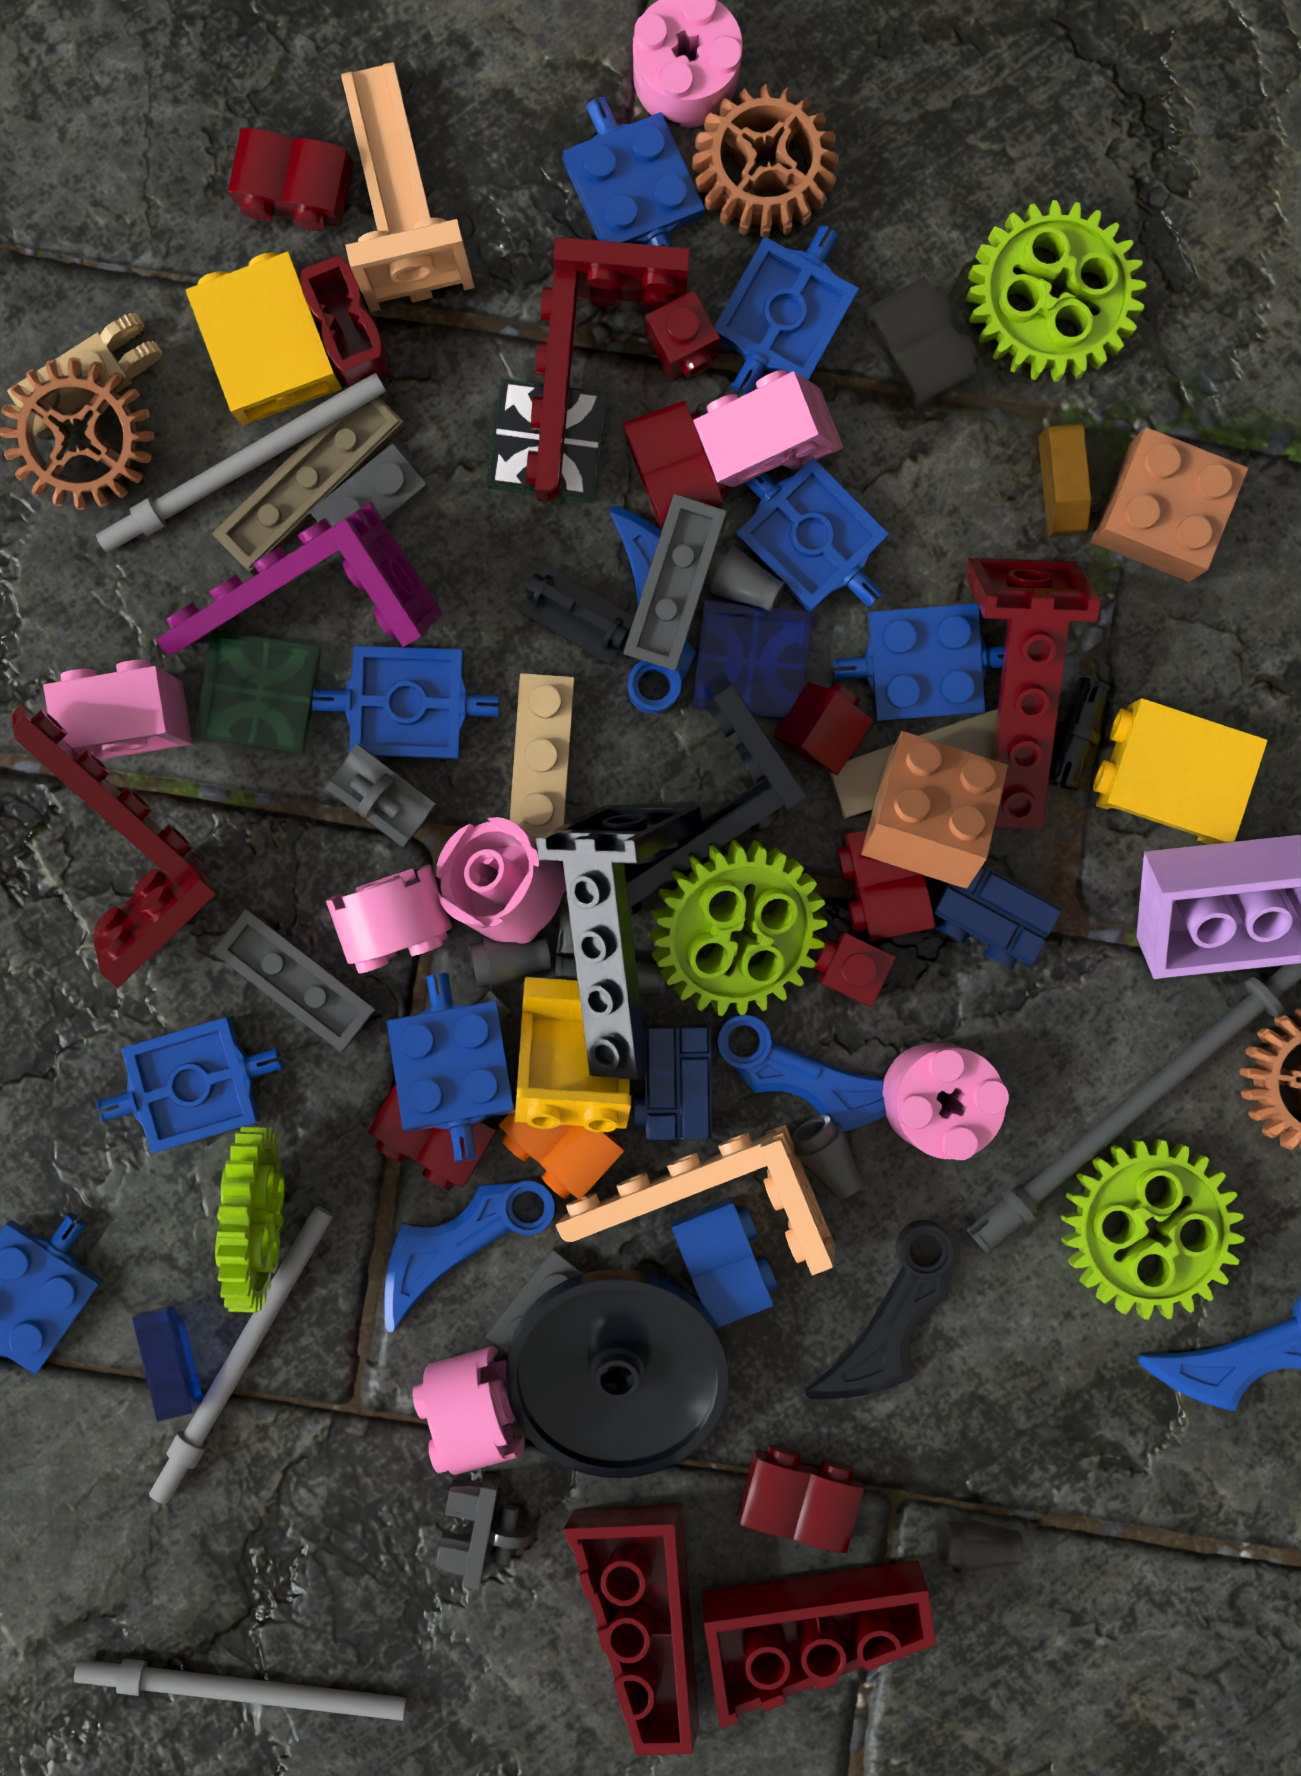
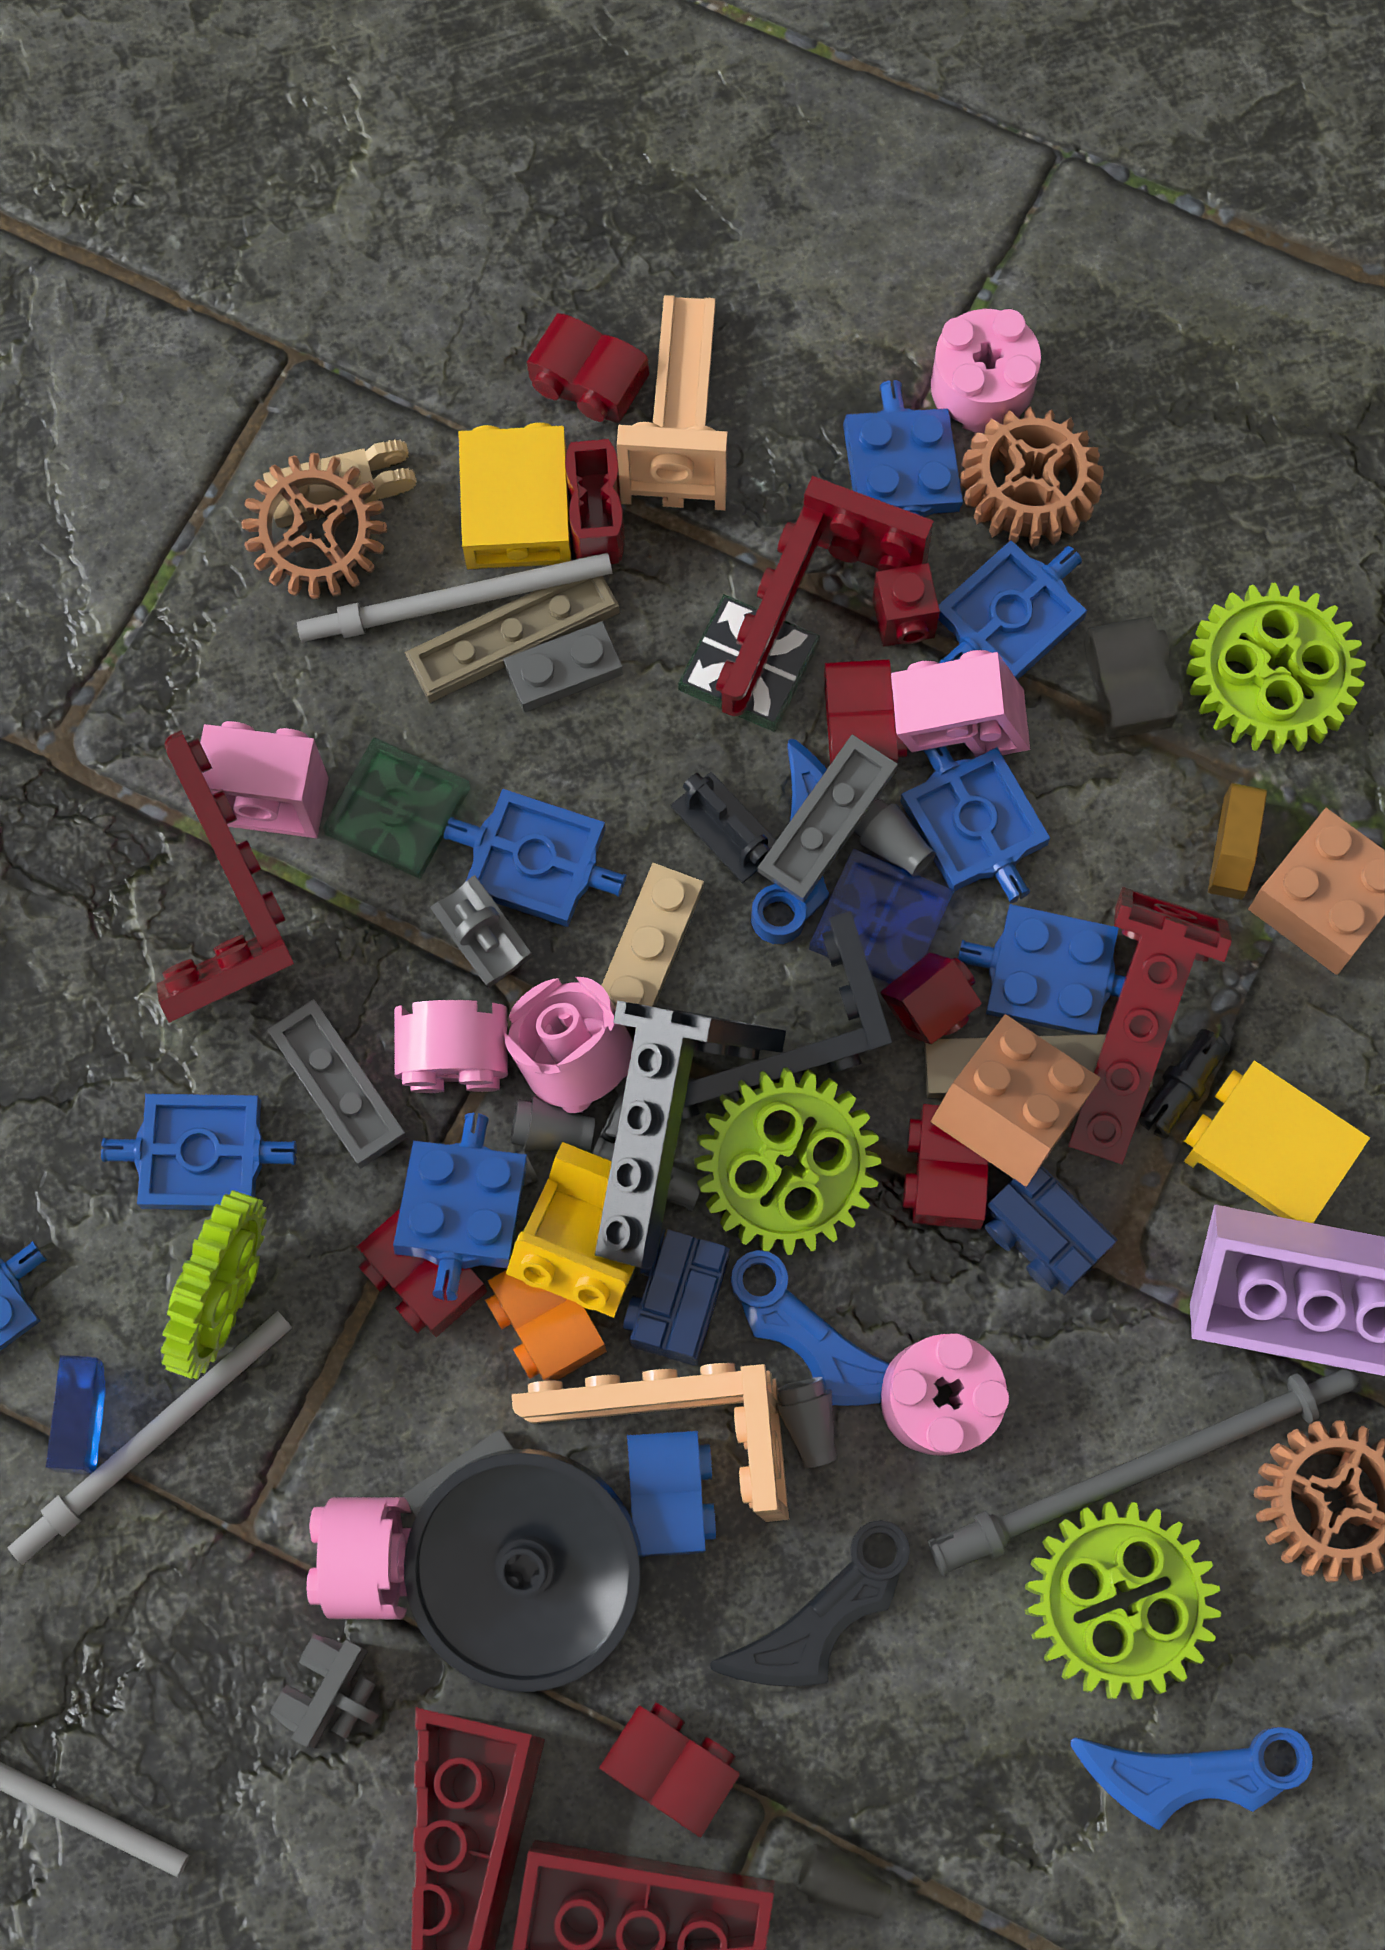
camera: 20 degrees right, 15 degrees down
magenta bracket [156,502,442,654] -> none
blue piece [384,1177,557,1333] -> none
dark red brick [814,933,896,1007] -> none

